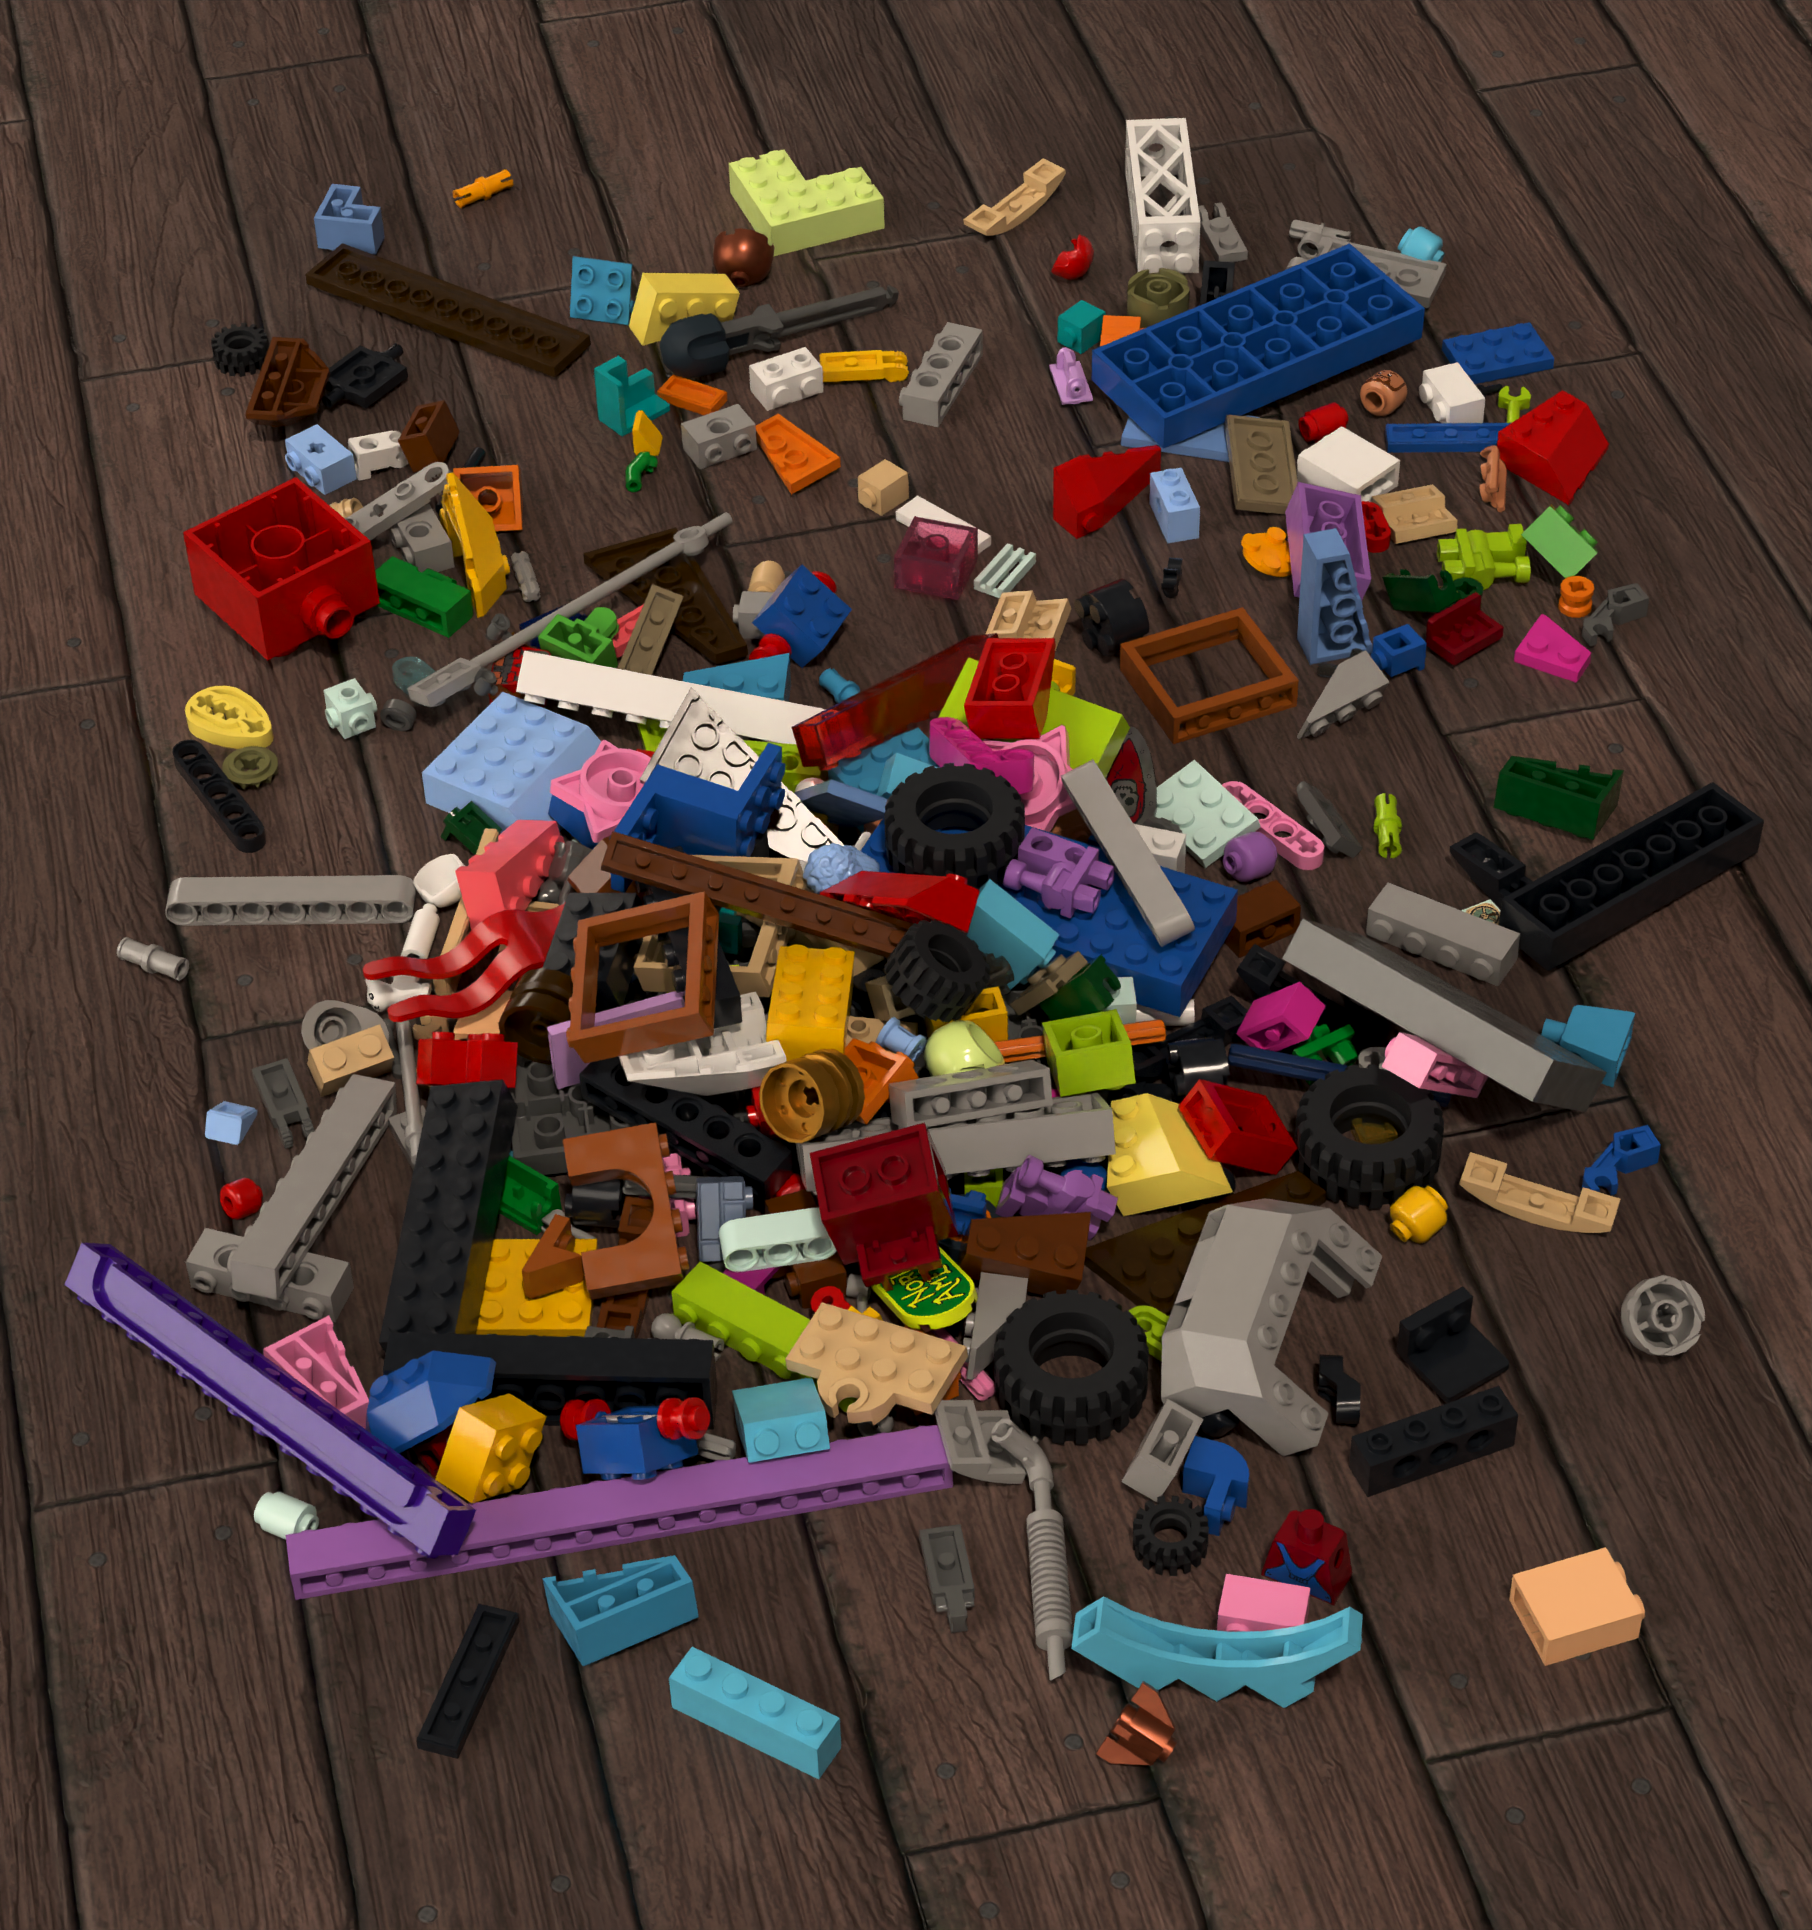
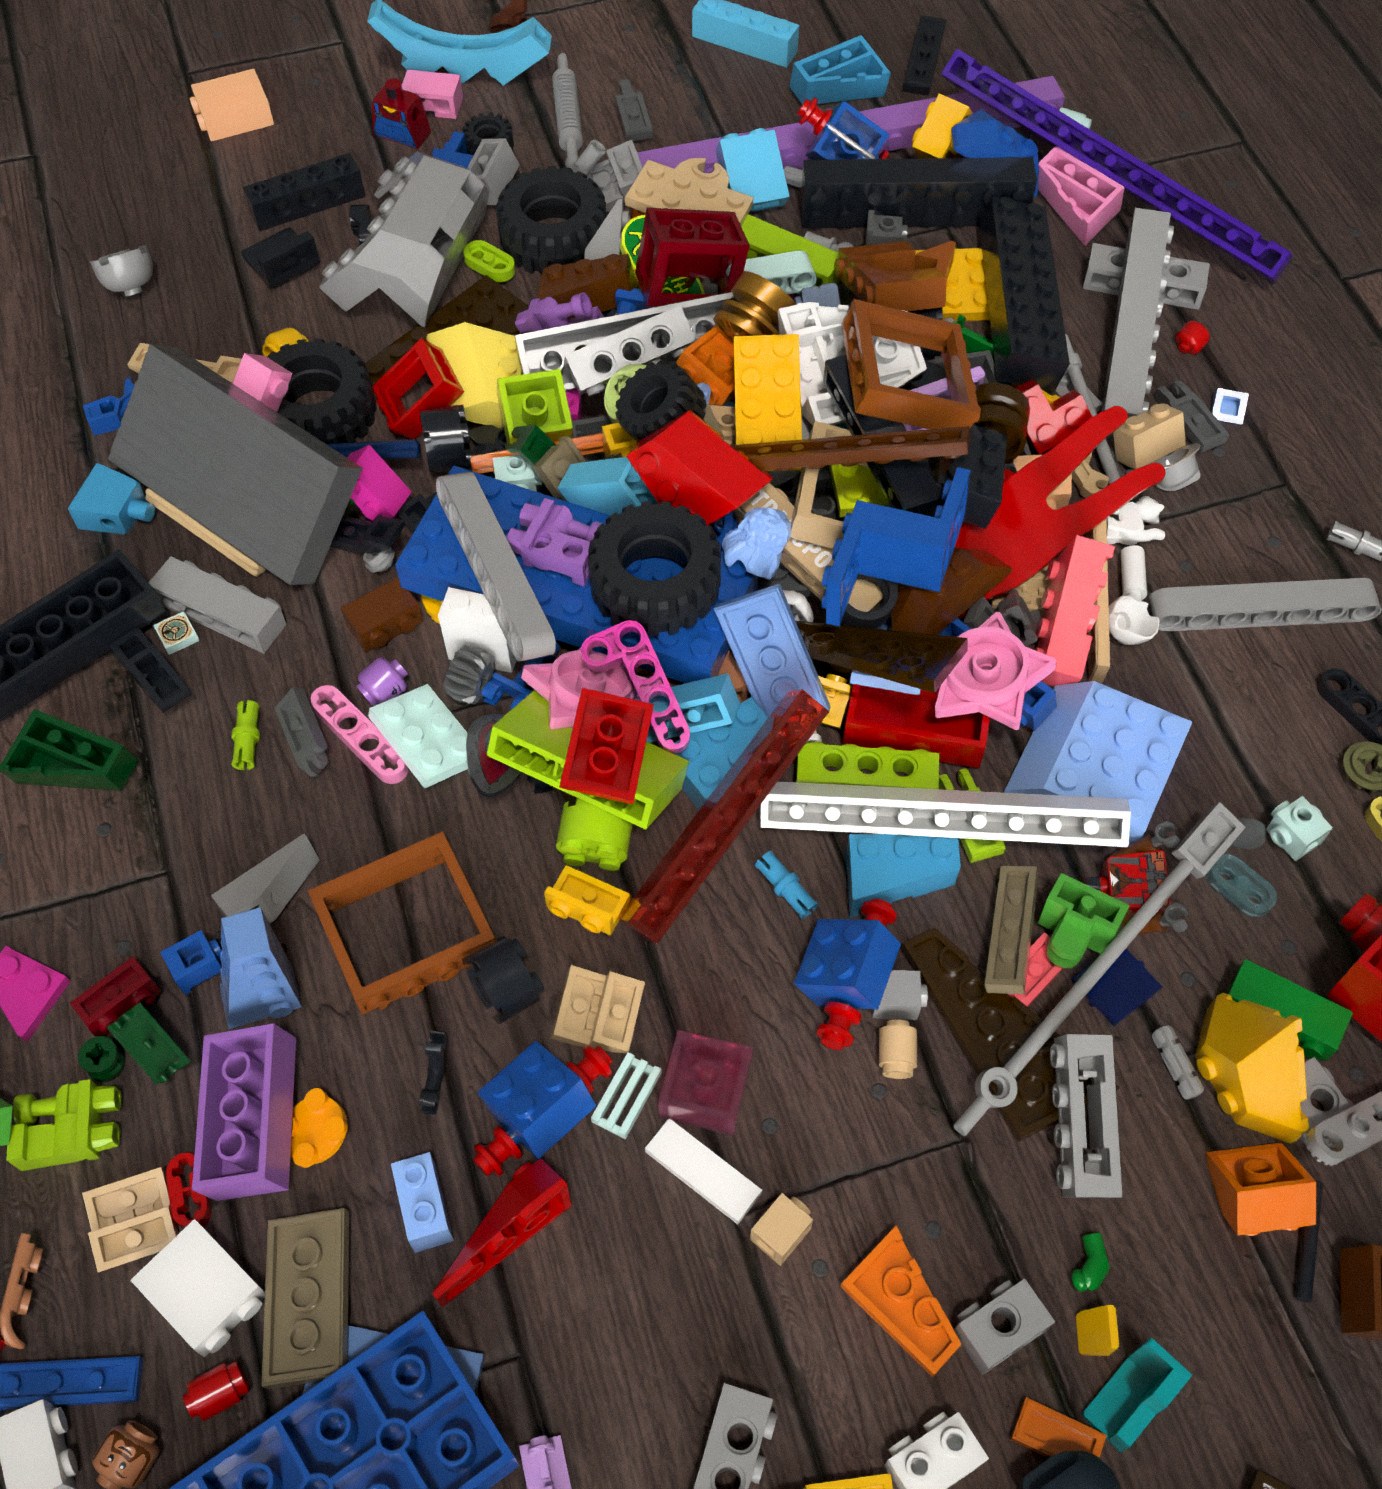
camera: 175 degrees right, 15 degrees up
dark green bracket [440,801,502,855] -> none
none -> blue brick [472,1041,613,1177]
none -> light grey brick [1050,1034,1122,1198]

